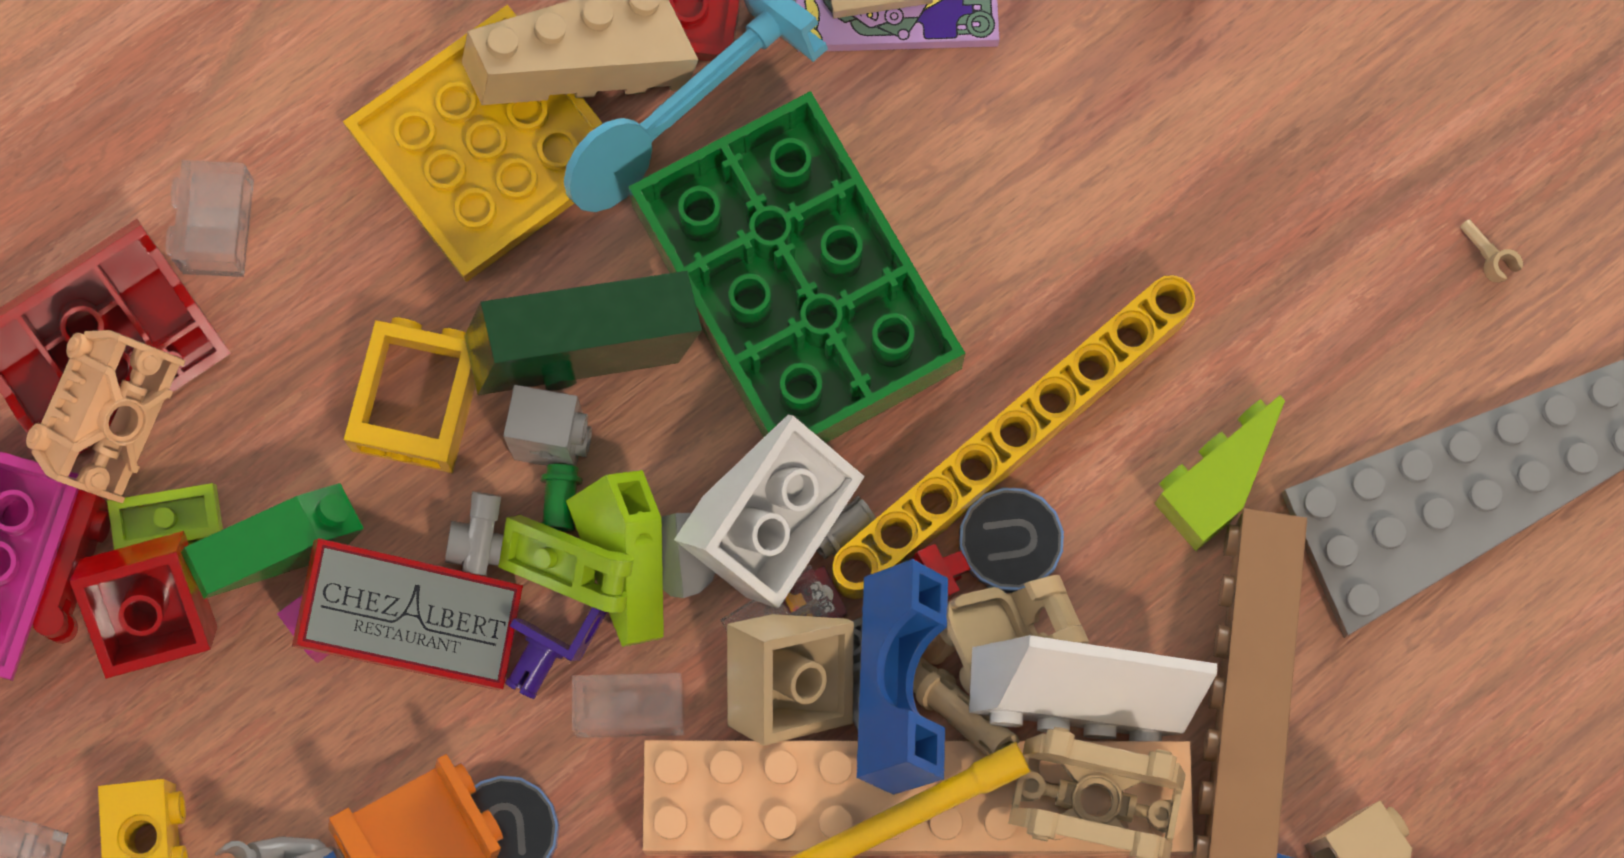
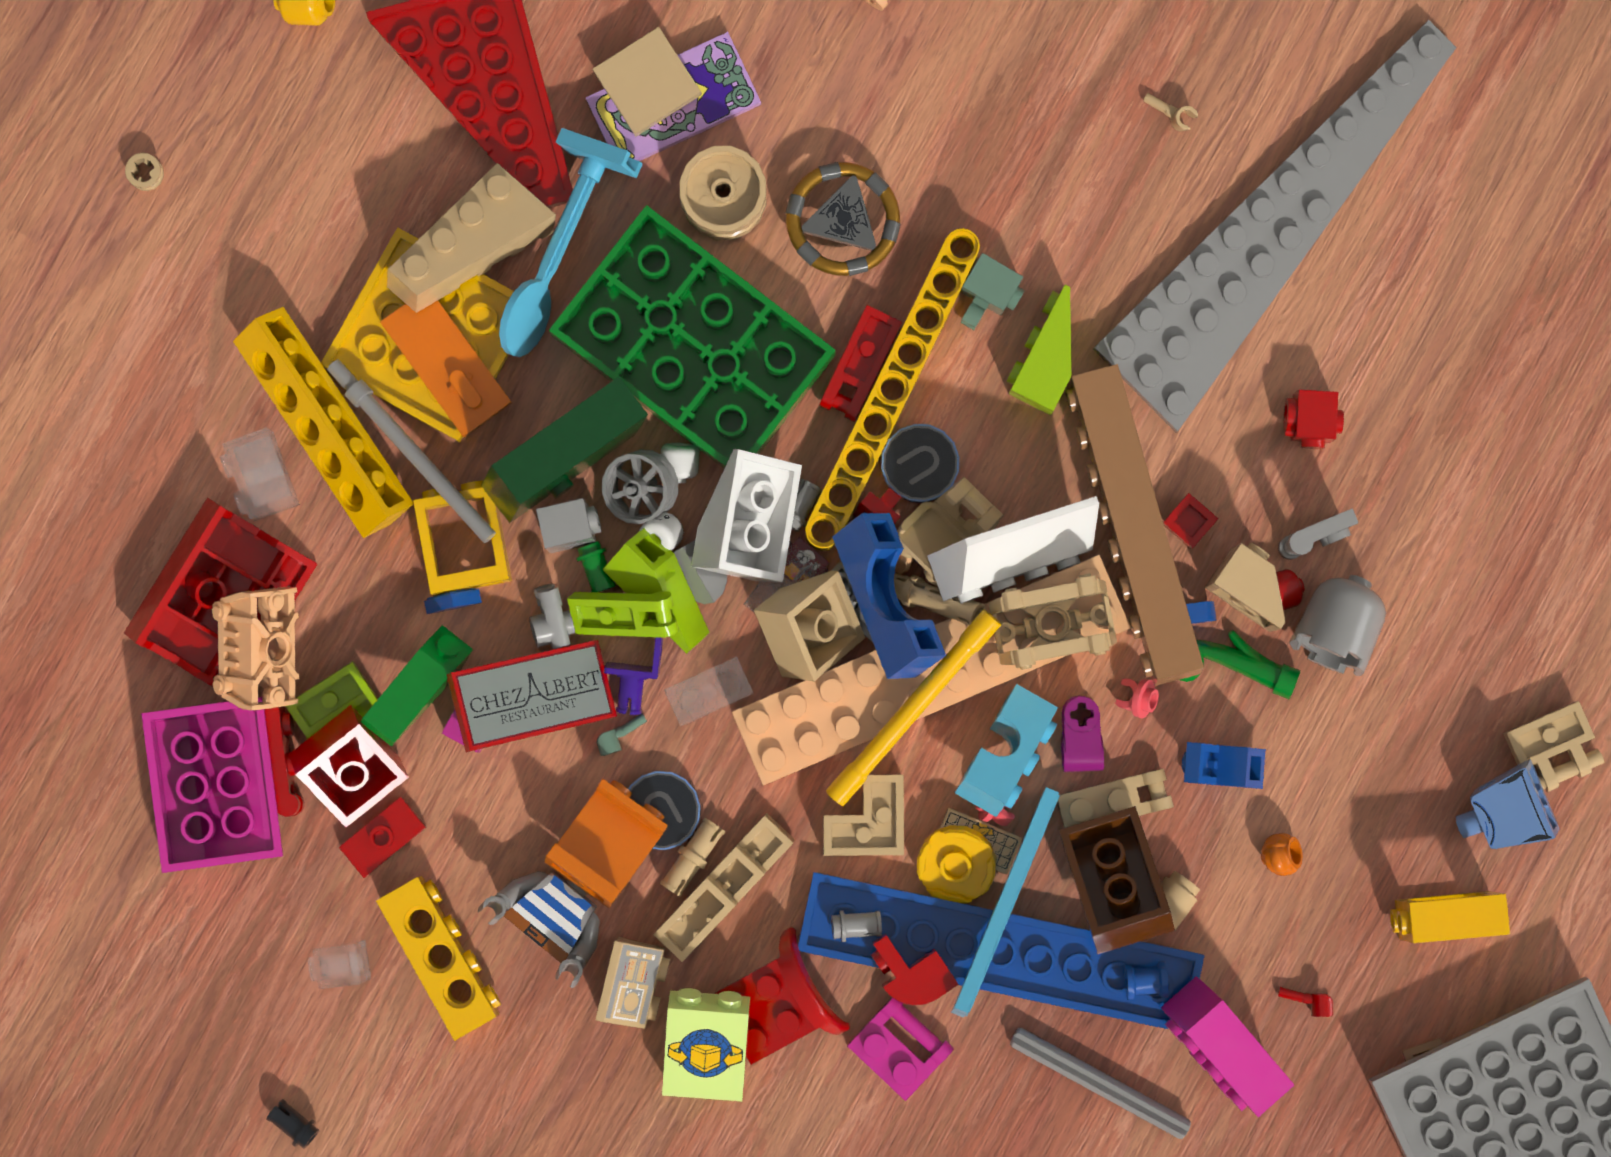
camera: 25 degrees left, 10 degrees up
none -> yellow brick [233,307,414,538]
none -> light grey bar [327,359,496,543]
none -> red plate [339,797,427,878]
none -> orange piece [380,300,512,438]
none -> blue tile [424,588,482,614]
none -> sand green hand [596,714,647,756]
none -> light grey wheel [602,449,679,524]
none -> white piece [639,512,683,551]
none -> white piece [661,443,700,483]
none -> tan wheel [680,146,766,240]
none -> piece [785,162,901,276]
none -> red plate [819,305,902,422]
none -> sand green brick [960,253,1025,331]
none -> red plate [1163,493,1219,549]
none -> light grey plate [1278,508,1359,560]
none -> red brick [1283,389,1344,449]

